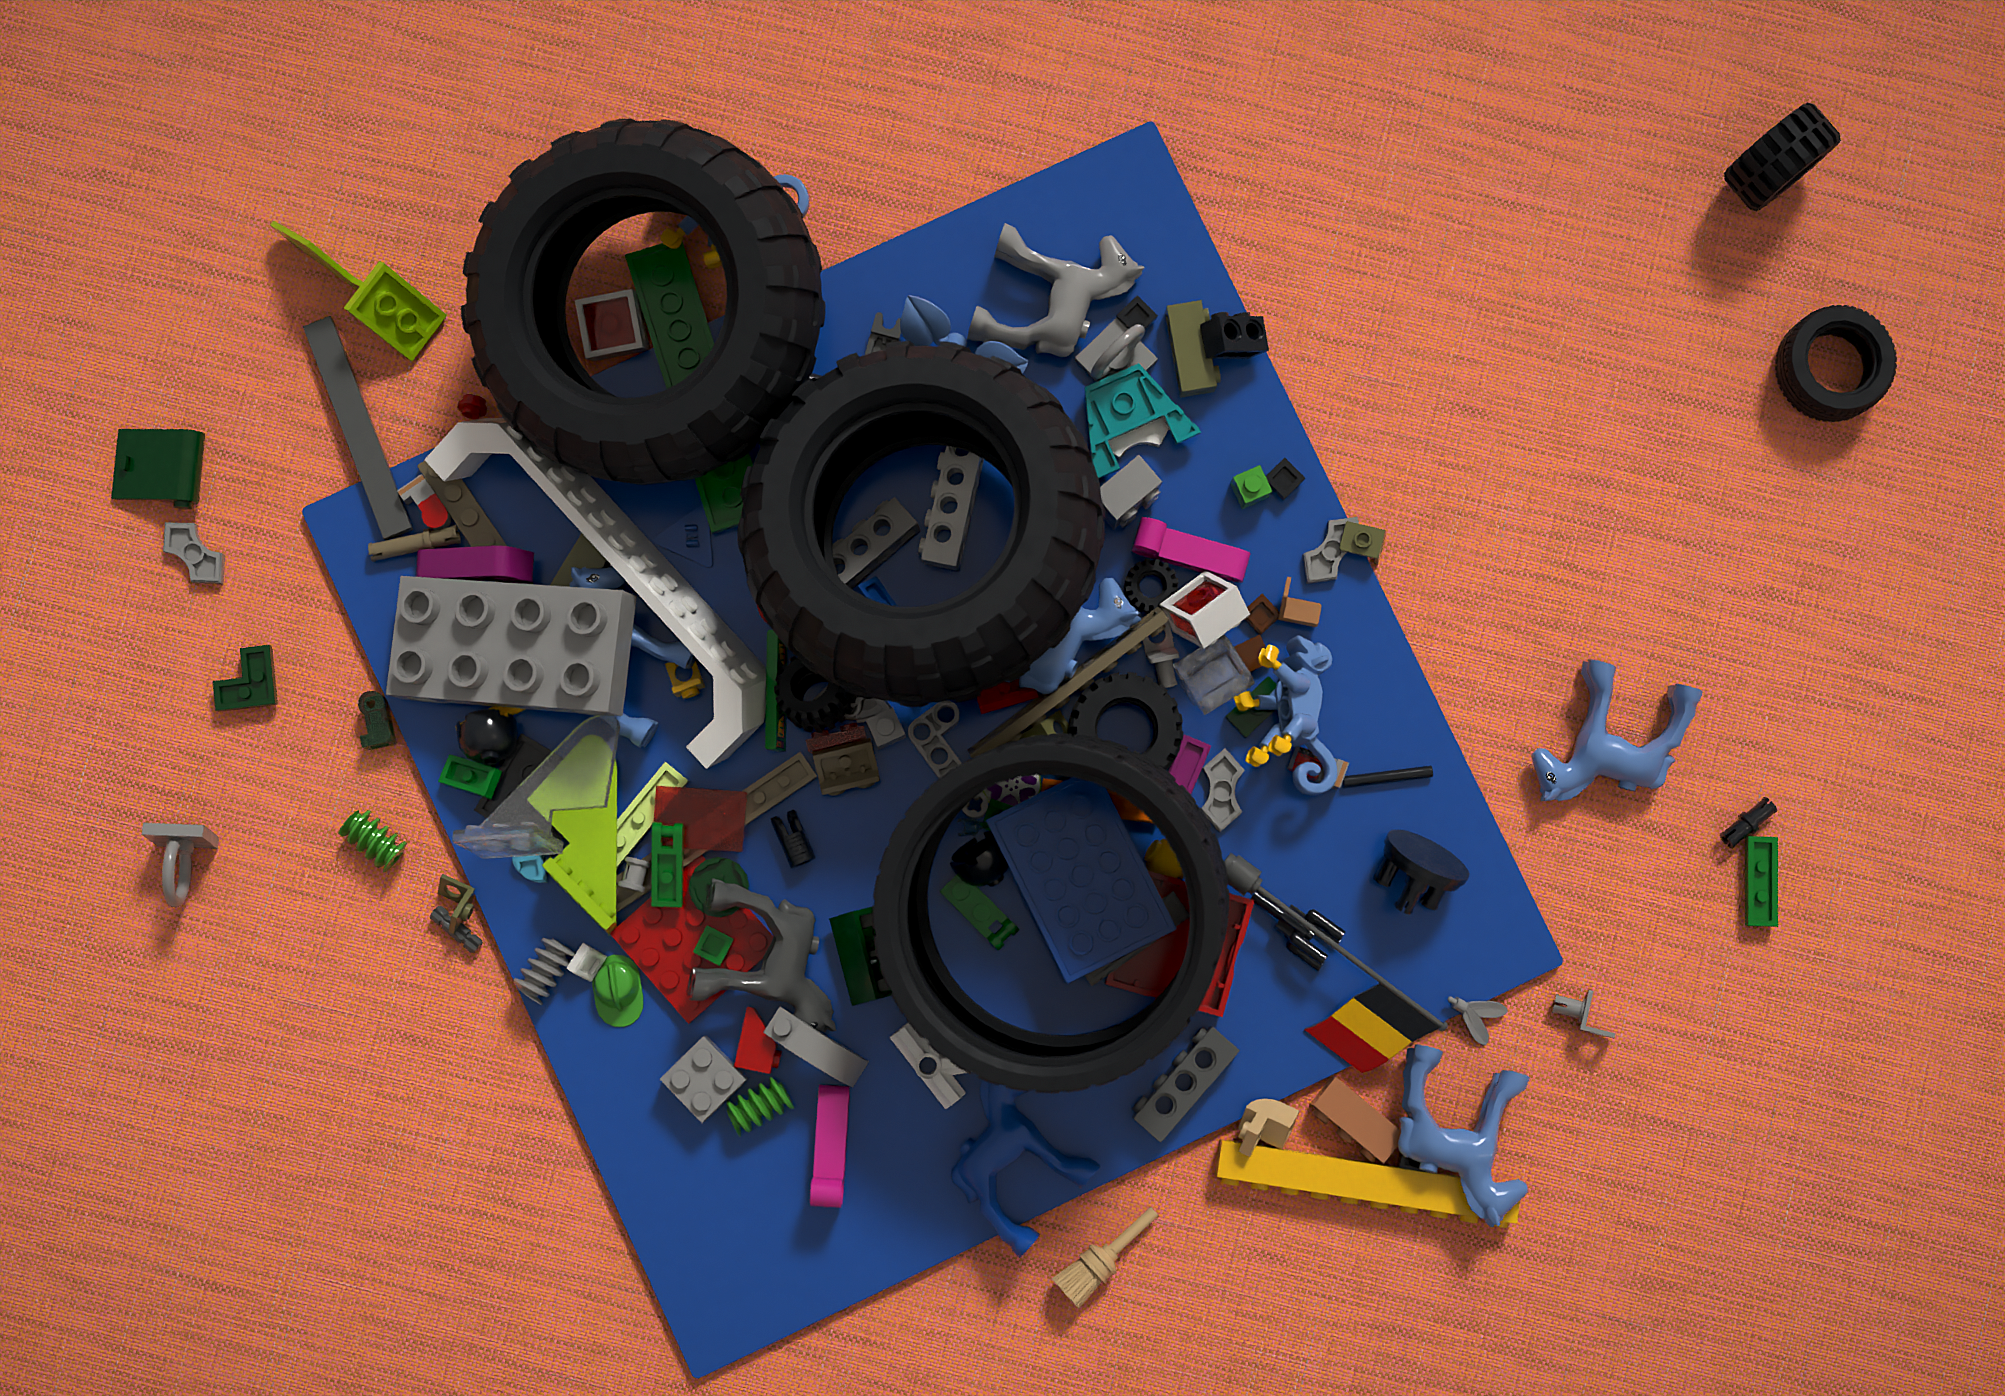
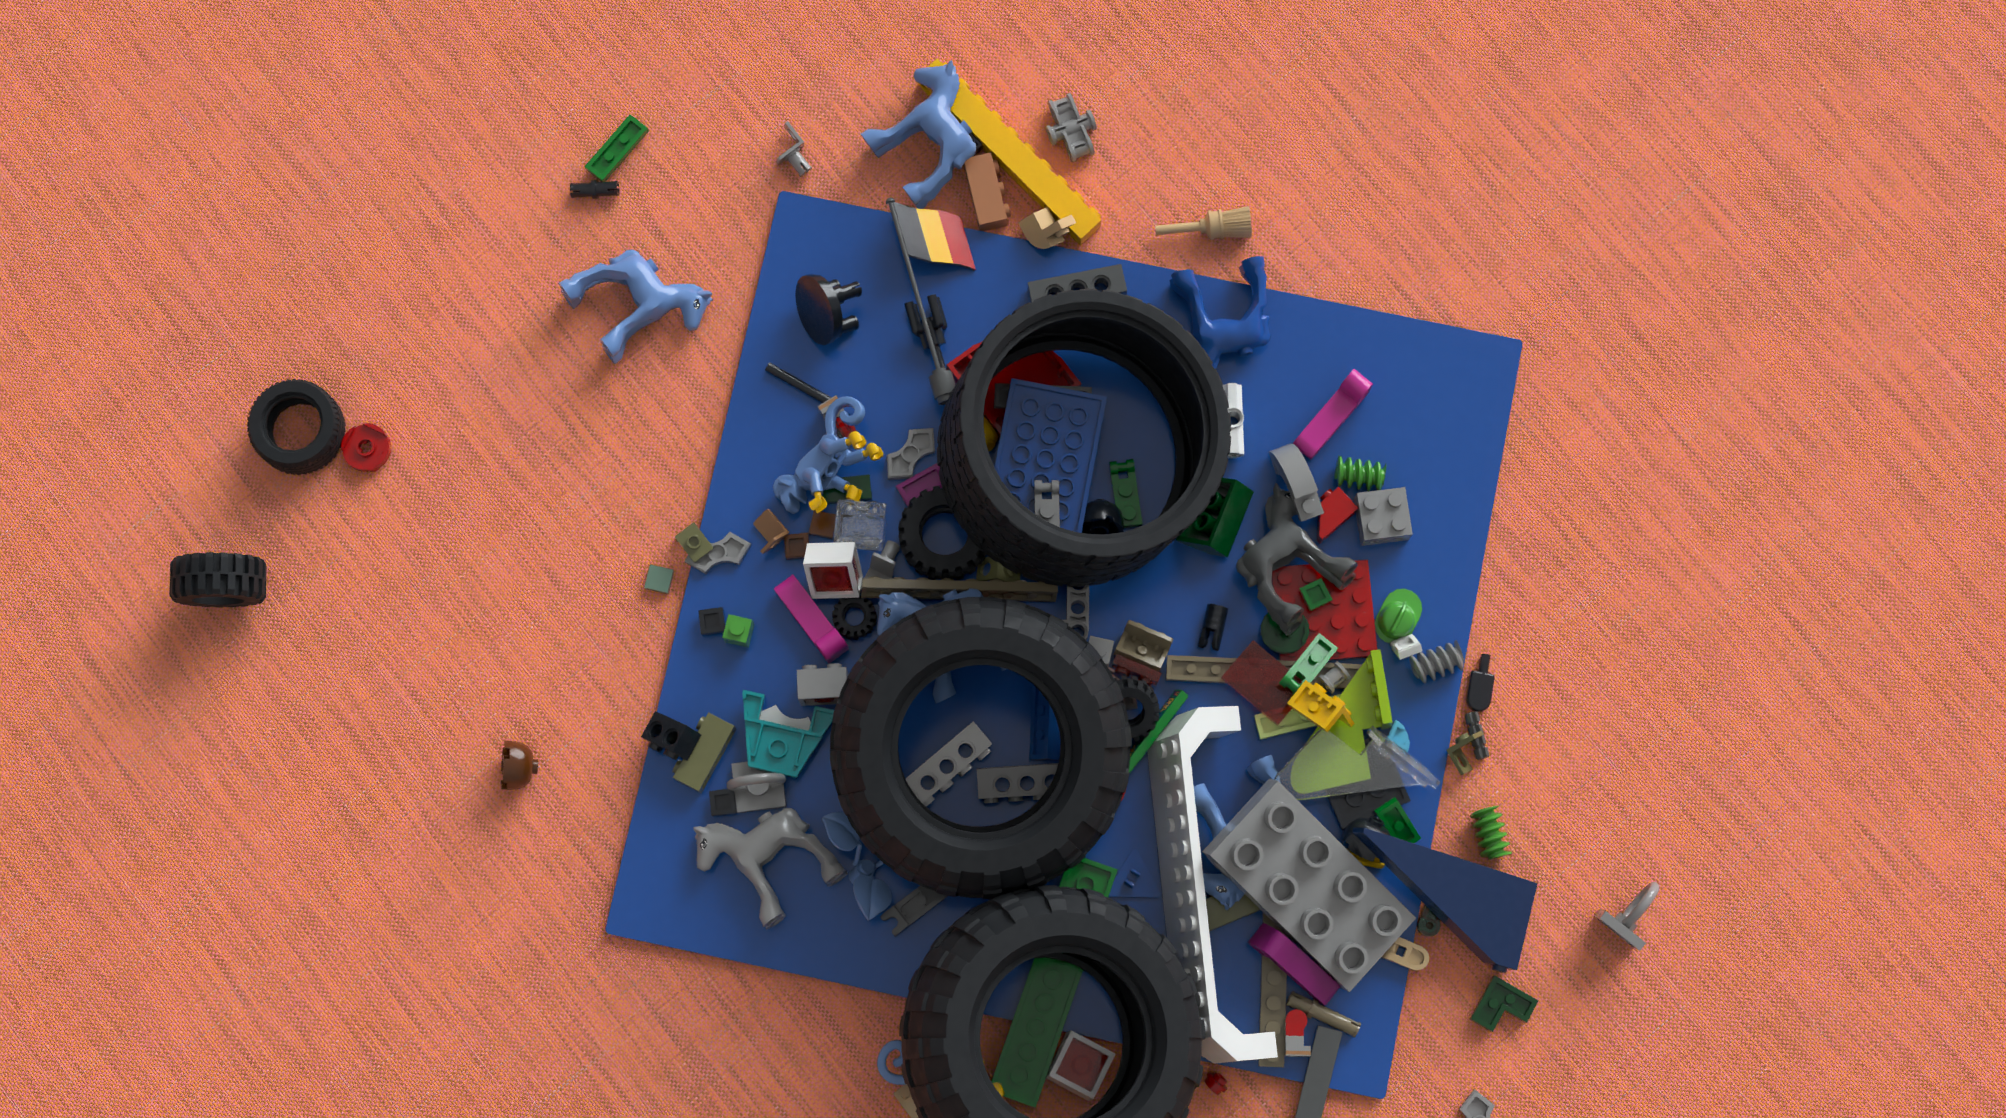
camera: 135 degrees left, 5 degrees down
yellow bracket [665,661,705,699] -> none
light grey piece [1447,997,1508,1045] -> none
none -> red plate [341,423,391,472]
none -> reddish brown cylinder [500,740,538,790]
none -> sand green tile [644,564,674,594]
none -> light grey plate [1034,480,1060,527]
none -> light grey axle [1045,93,1097,163]
none -> yellow bracket [1287,680,1355,732]
none -> dark blue slope [1352,828,1538,973]
none -> tan plate [1382,937,1429,971]
none -> black piece [1466,654,1495,712]

